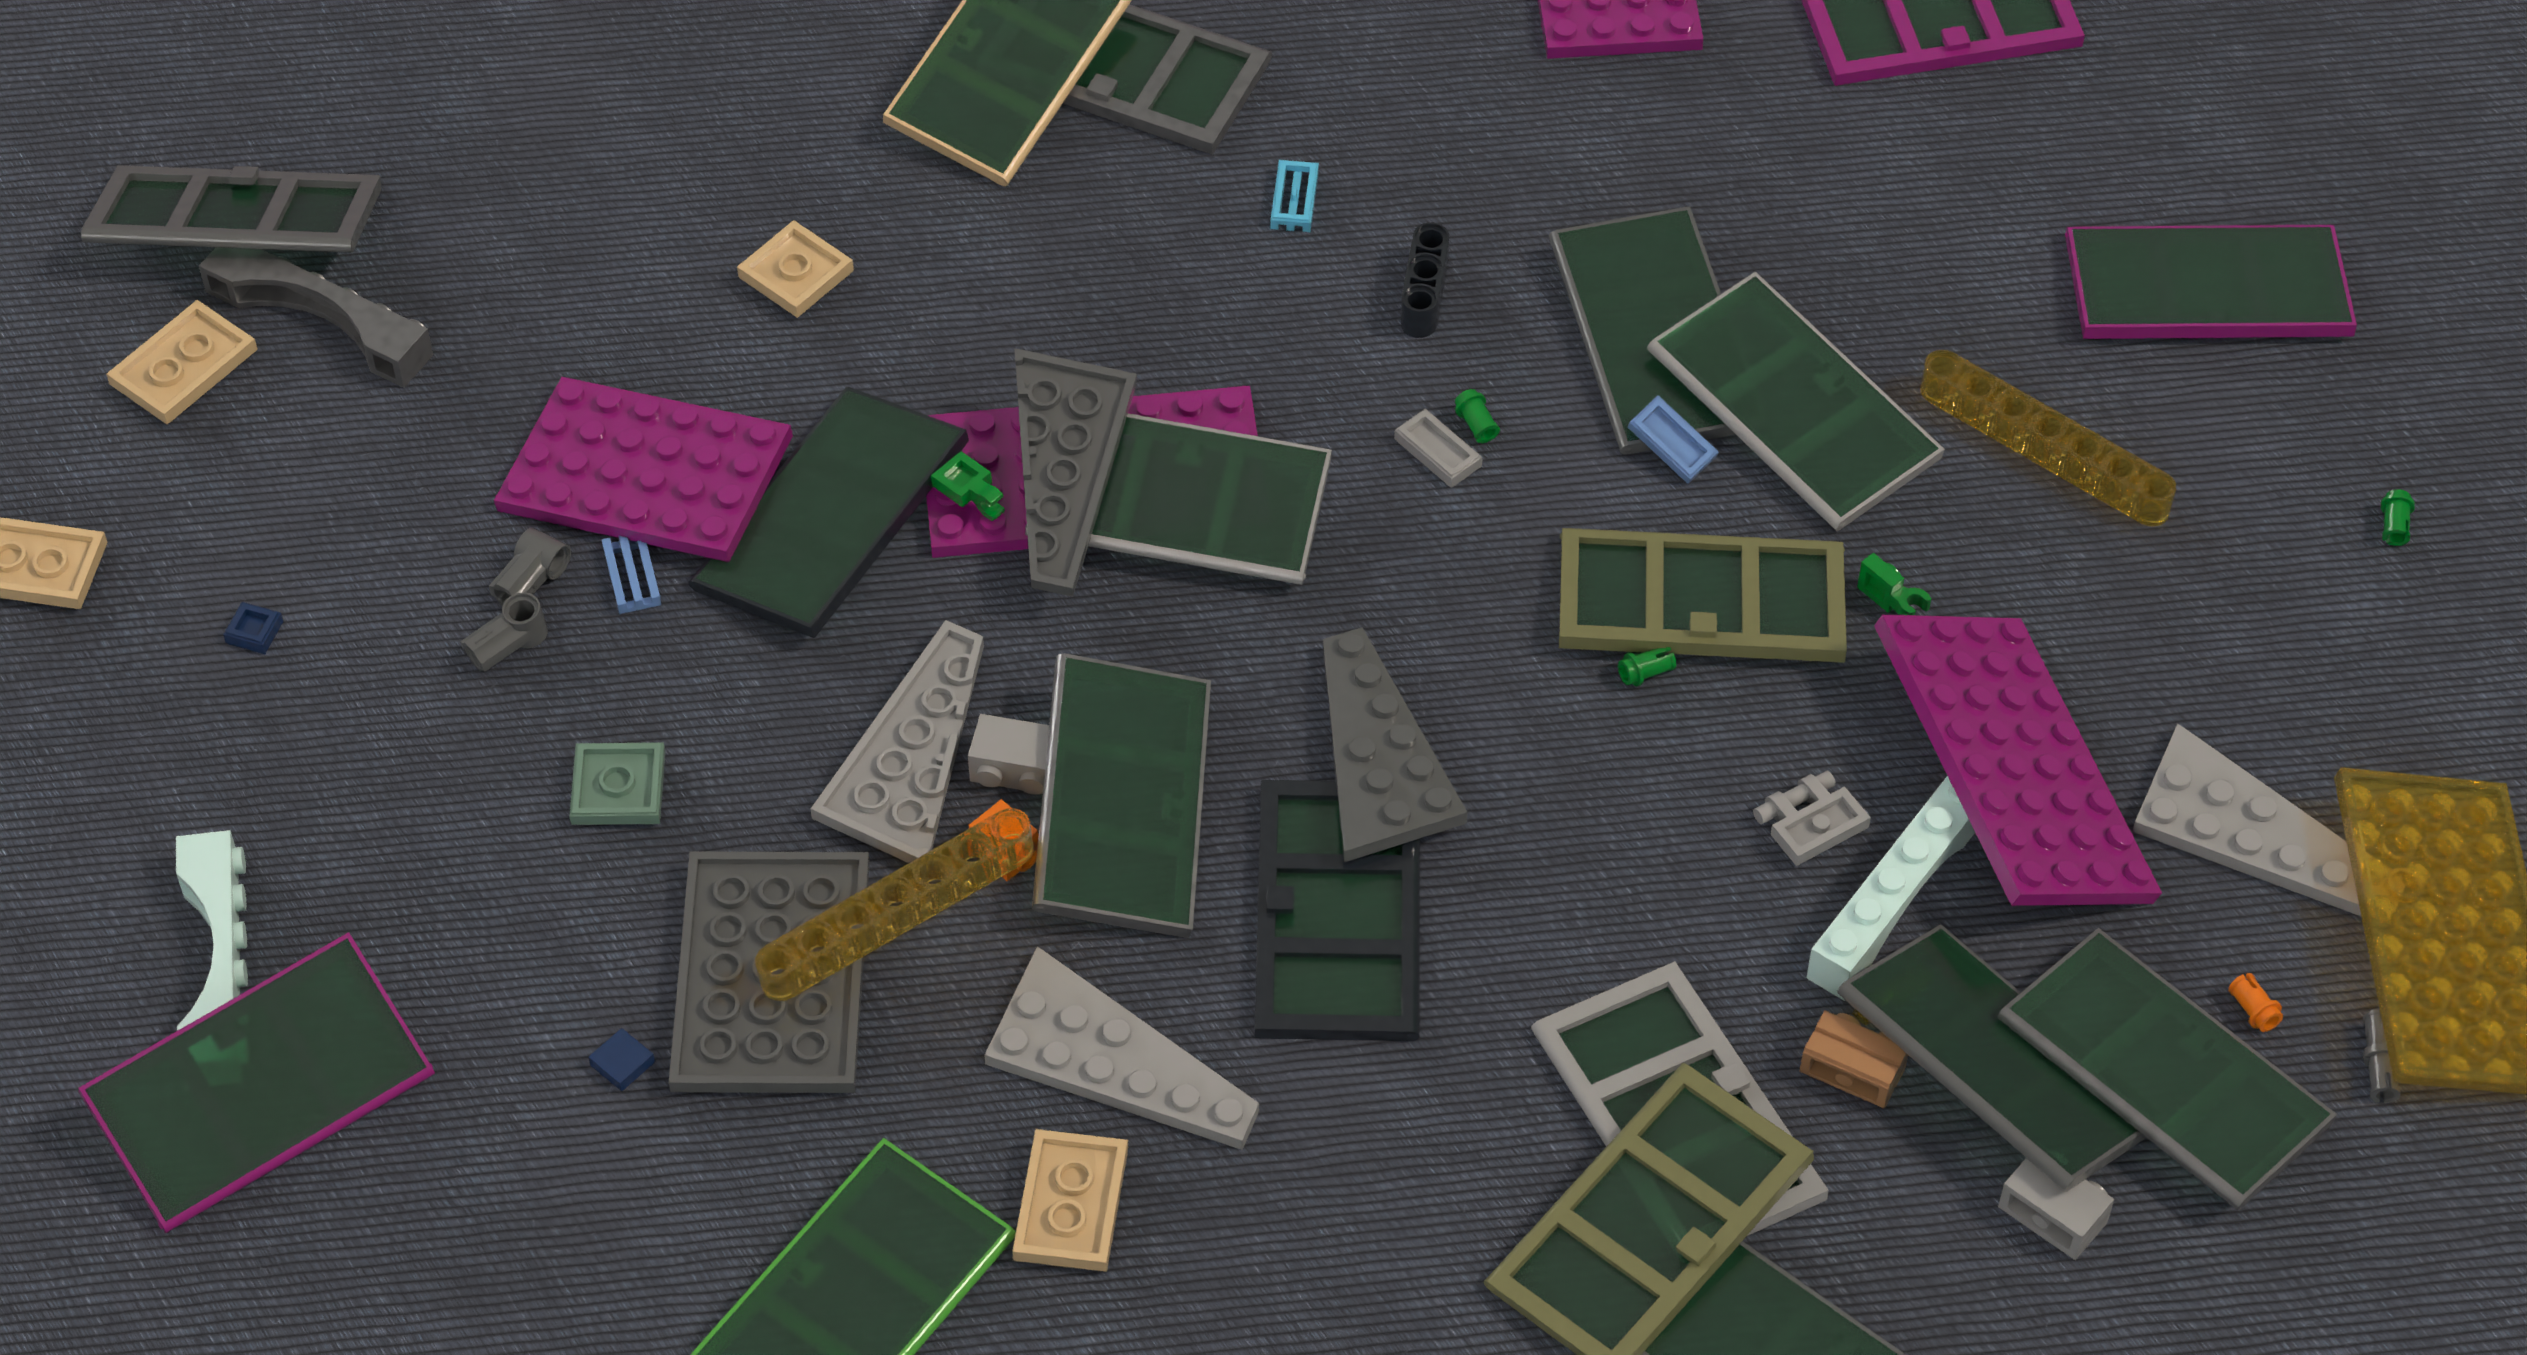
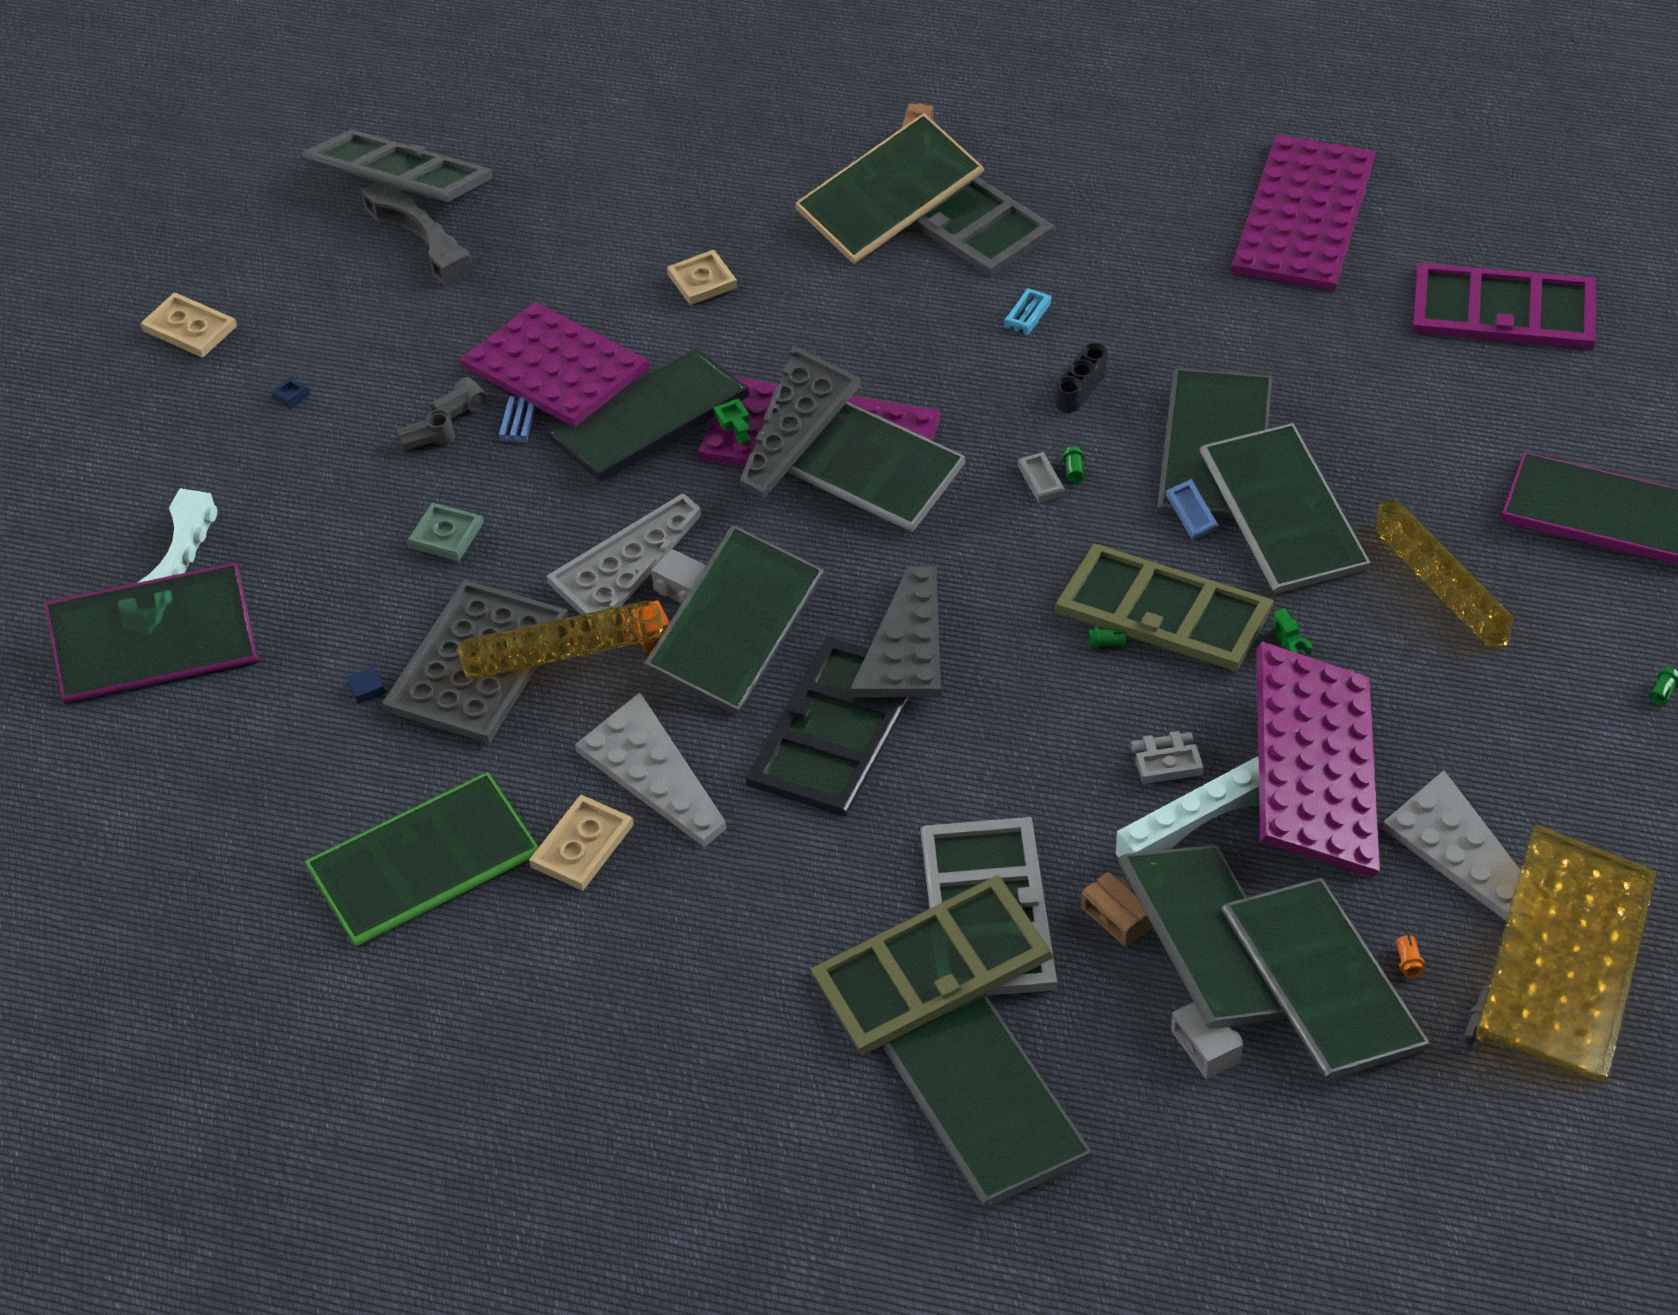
camera: 25 degrees right, 5 degrees down
tan plate [106,300,258,425] -> none

